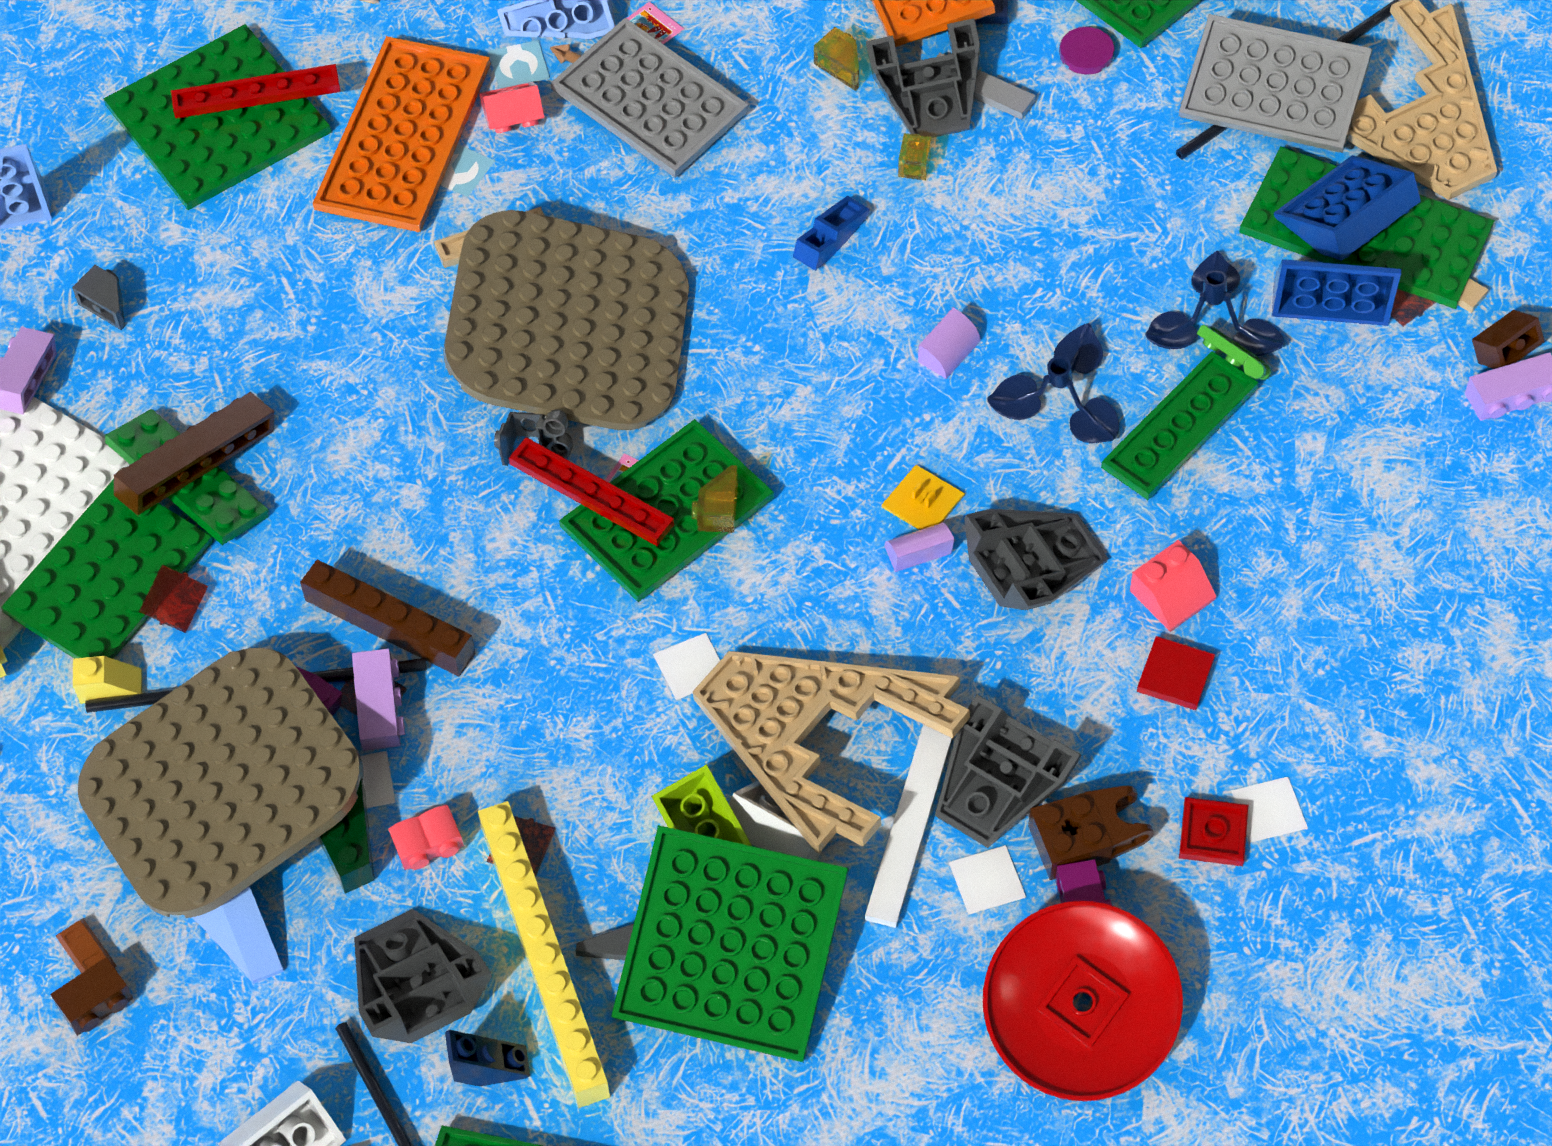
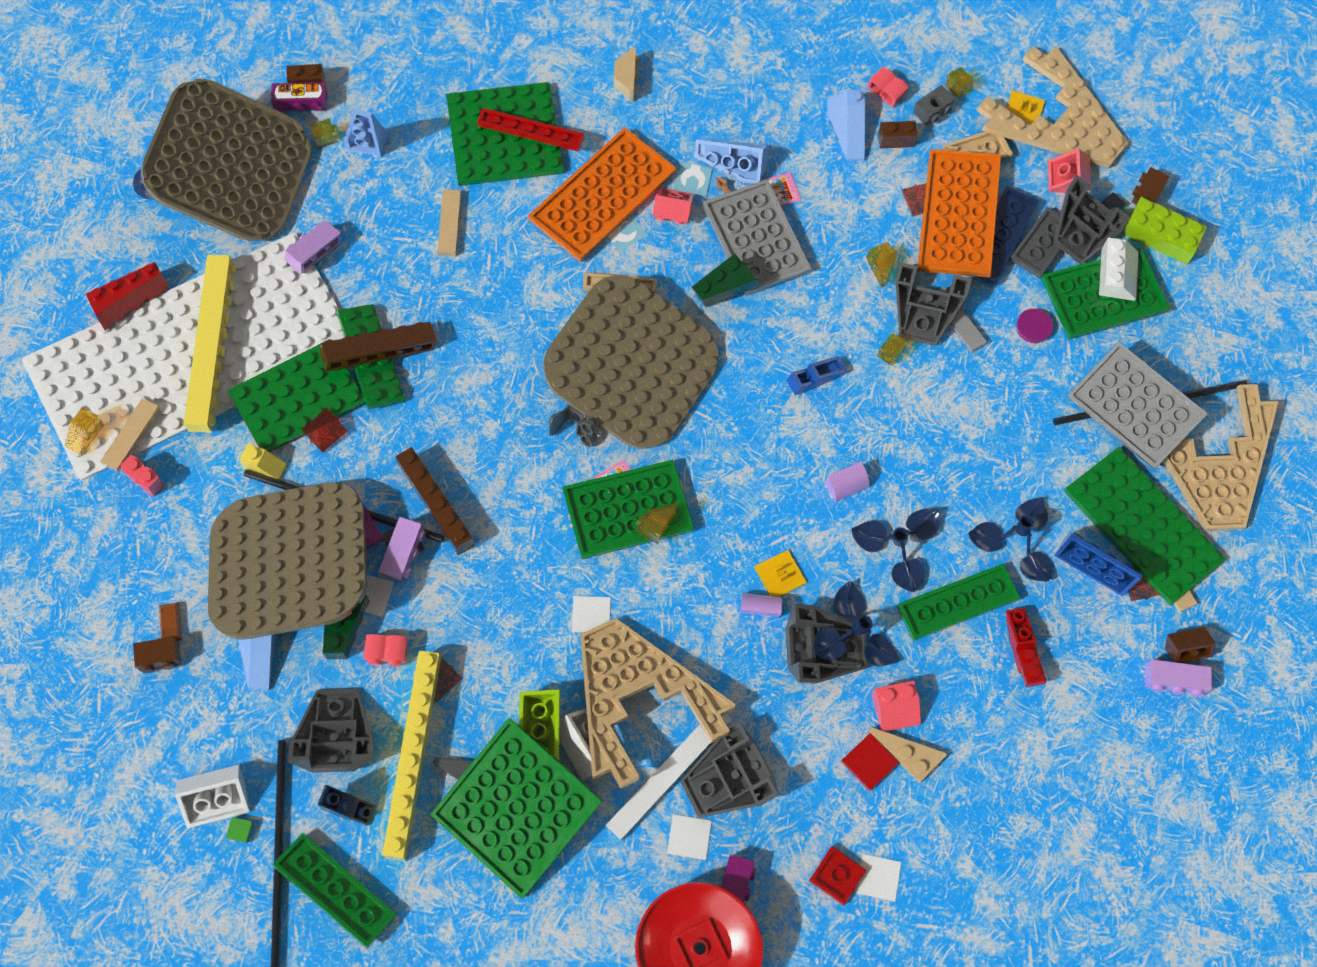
camera: 20 degrees right, 10 degrees up
dark grey slope [72,265,125,330] -> none
red plate [509,437,674,546] -> none
reddish brown brick [1028,785,1154,880] -> none
bright green hinge [1196,325,1273,381] -> none
blue slope [1274,155,1421,261] -> none
none -> tan tile [437,190,461,256]
none -> dark green wedge [692,253,760,307]
none -> dark blue plant [813,581,899,667]
none -> tan wing [867,728,947,783]
none -> red slope [1005,608,1047,687]

